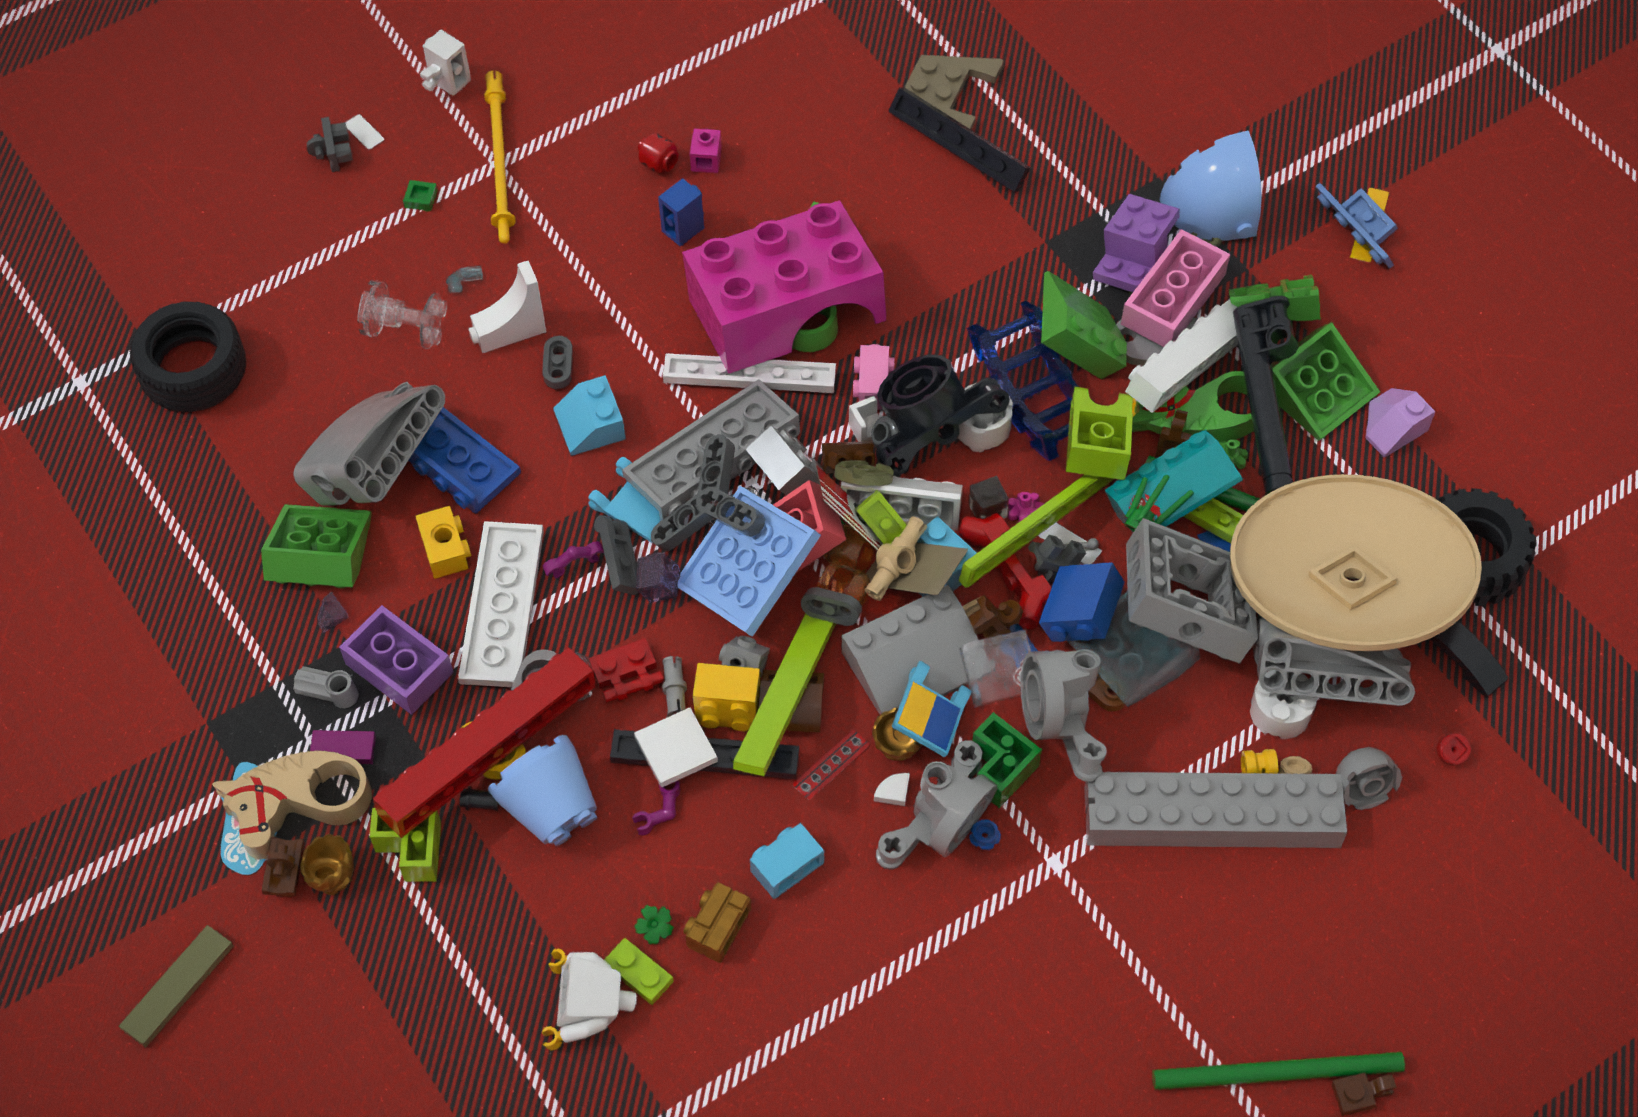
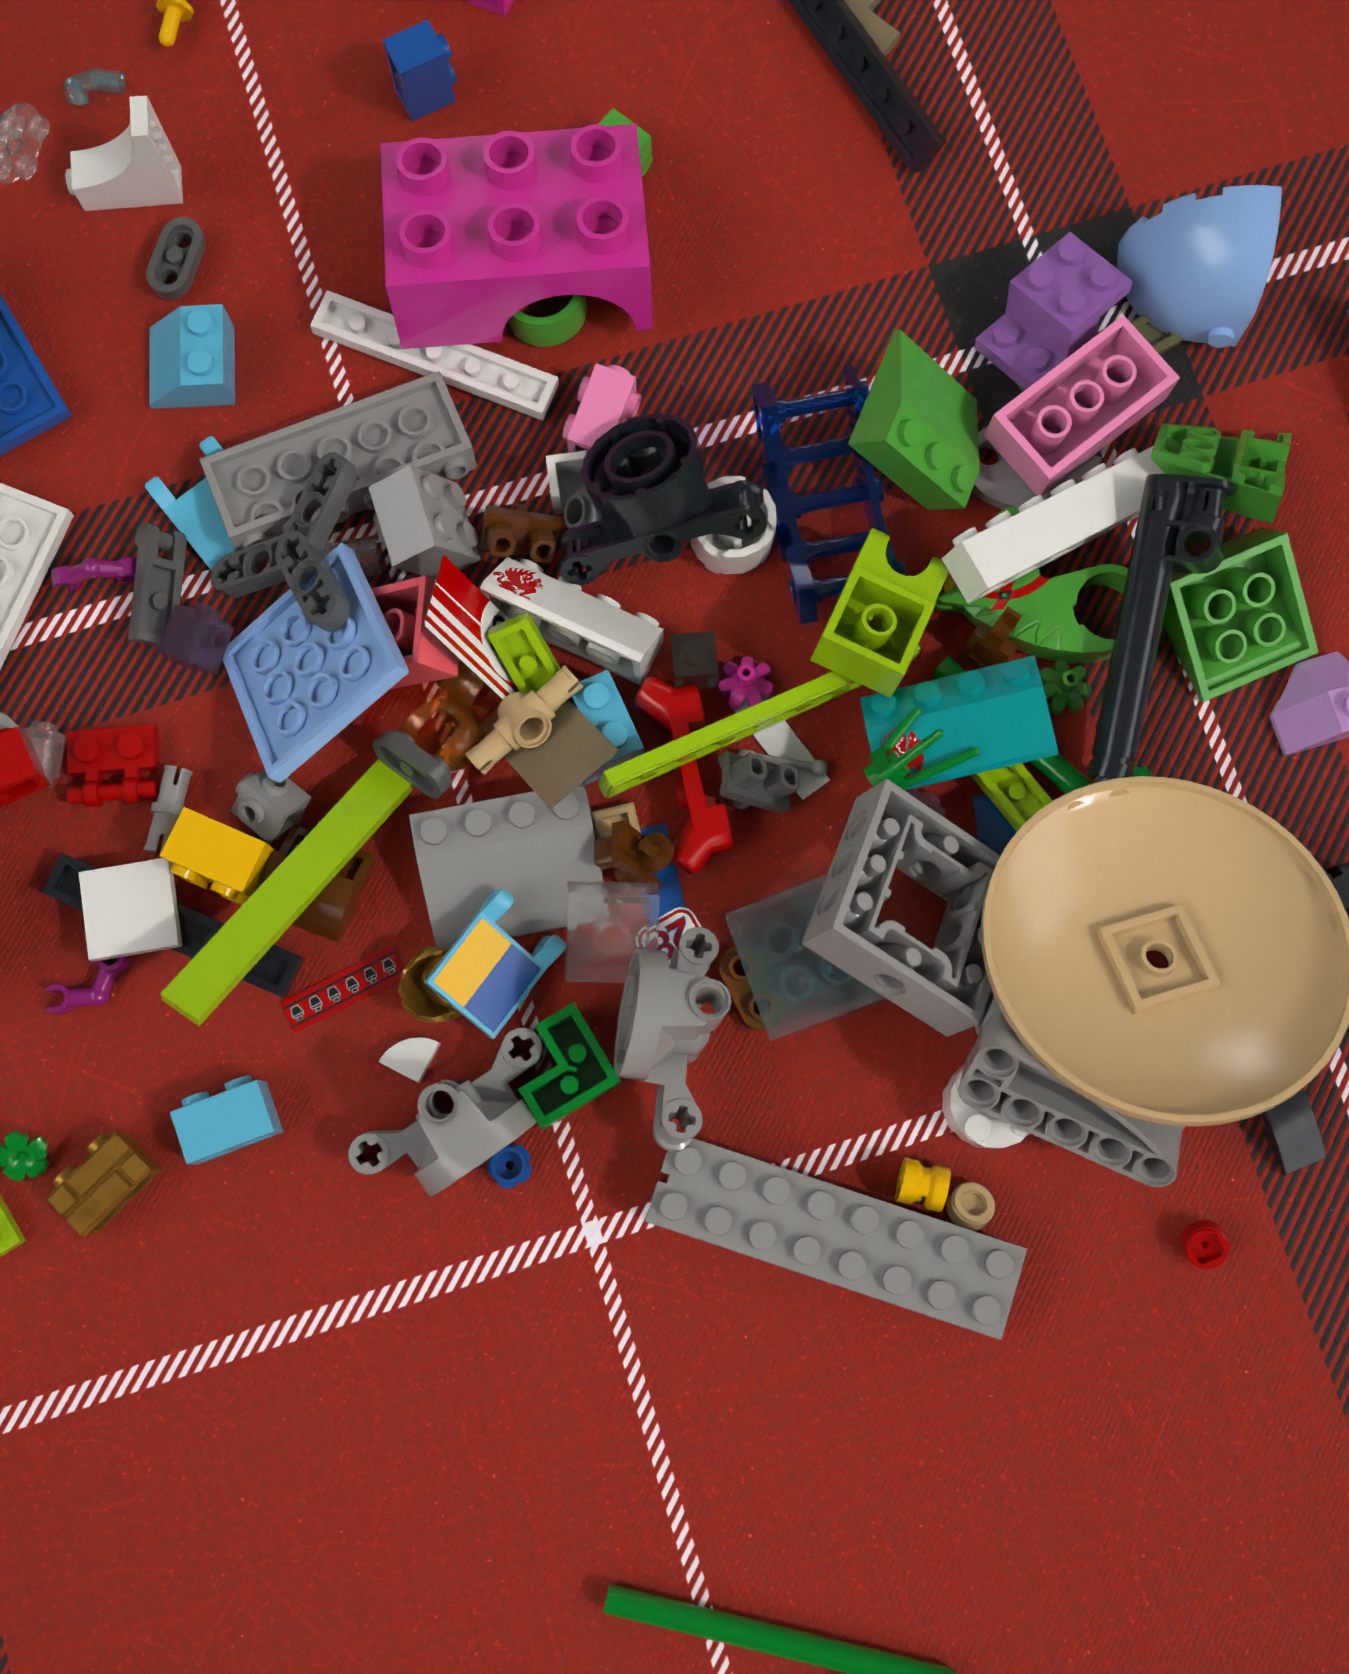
camera: 15 degrees right, 20 degrees up
olive tile [834,460,894,486] -> none
blue brick [1039,562,1125,642] -> none
light grey cylinder [1336,747,1402,810] -> none

